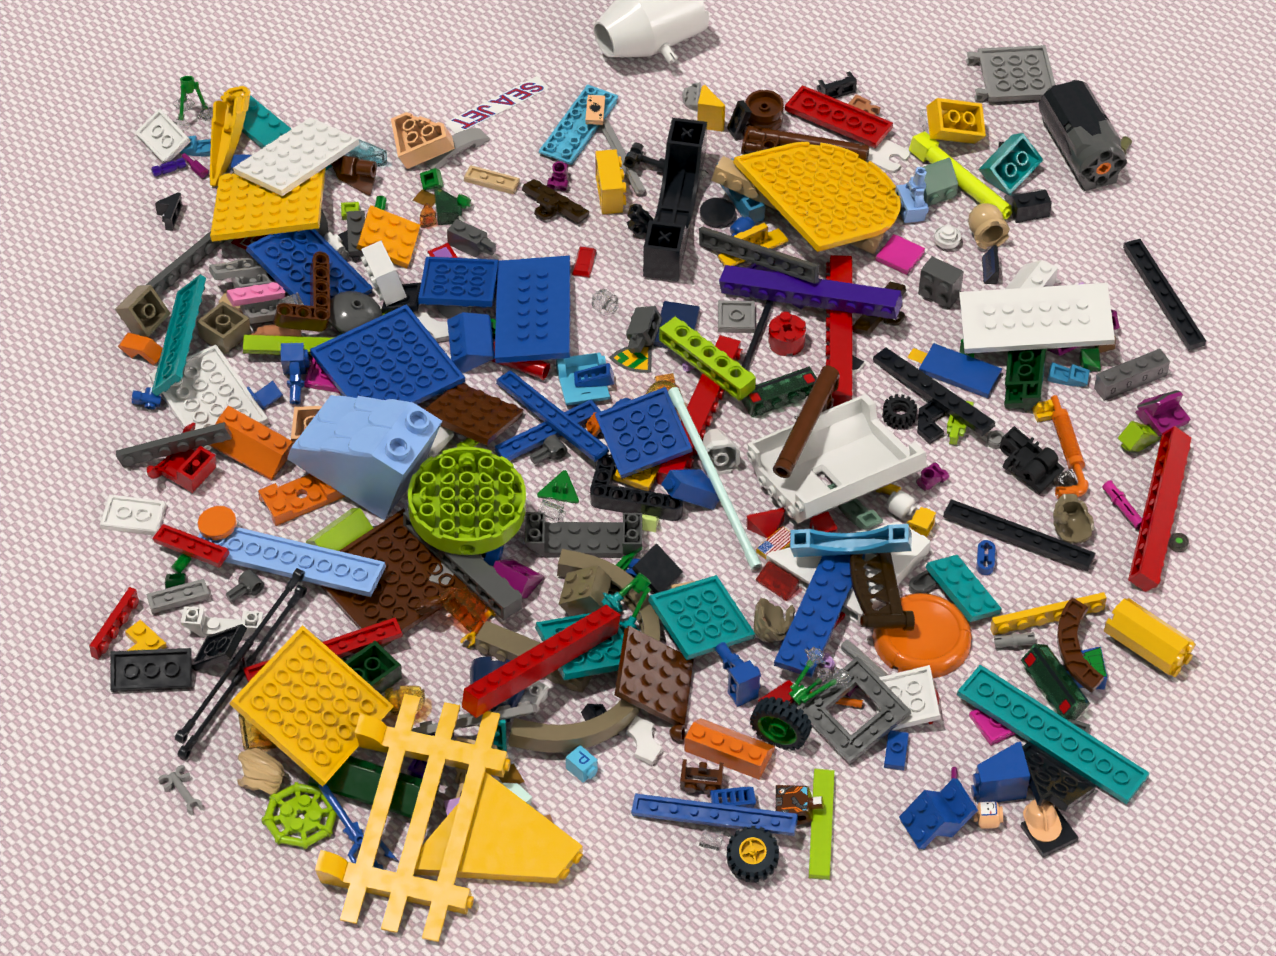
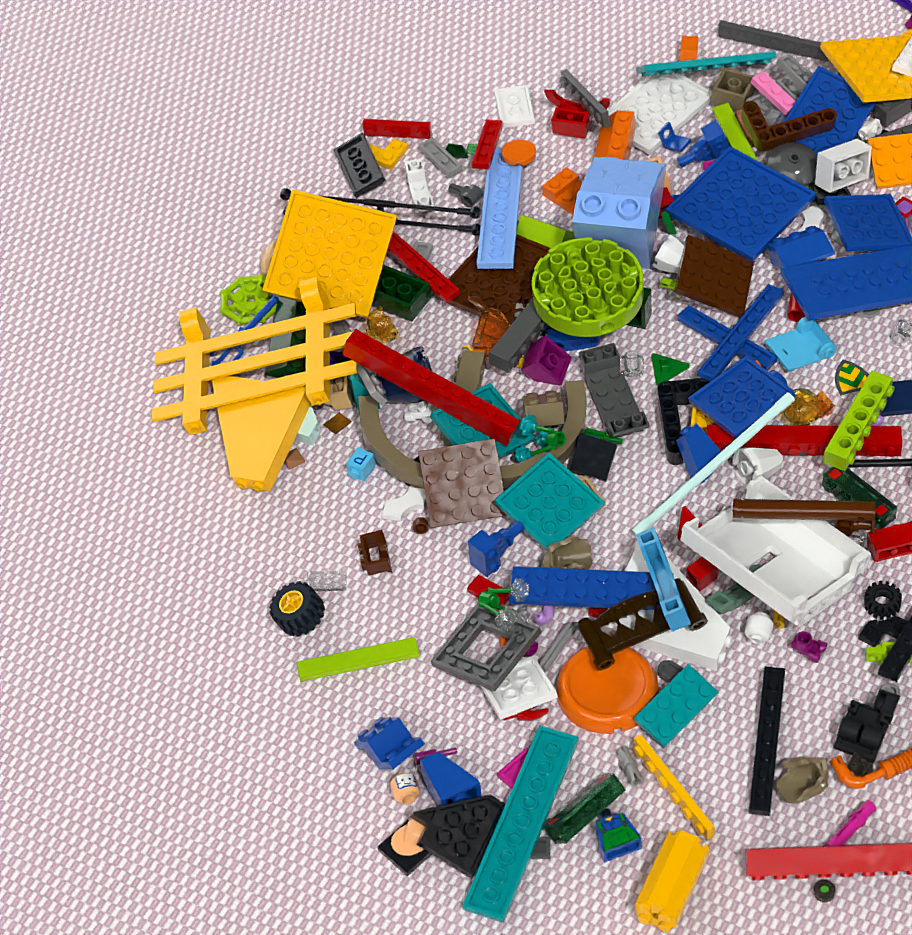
camera: 80 degrees right, 0 degrees up
dark tan brick [115,285,171,337] -> none
blue plate [132,387,161,409] -> none
black slope [155,192,183,231] -> none
light grey bar [158,765,203,816] -> none
black tile [192,624,247,671] -> none
dark grey axle [530,435,568,464] -> none
blue slope [574,363,615,387] -> none
dark grey hinge [626,306,662,353] -> none
blue plate [631,793,798,836] -> none
yellowish green slope [642,514,659,532] -> none
orange slope [684,718,775,780] -> none
blue slope [710,787,756,808] -> none
black wheel [750,697,812,750] -> none
tile [756,526,790,559] -> none
clear red slope [756,561,799,601] -> none
reddish brown torso [776,785,824,825] -> none
blue plate [884,730,909,770] -> none
yellow window [907,507,936,538] -> none
blue beam [976,540,995,575] -> none
reddish brown tile [1057,597,1104,693] -> none

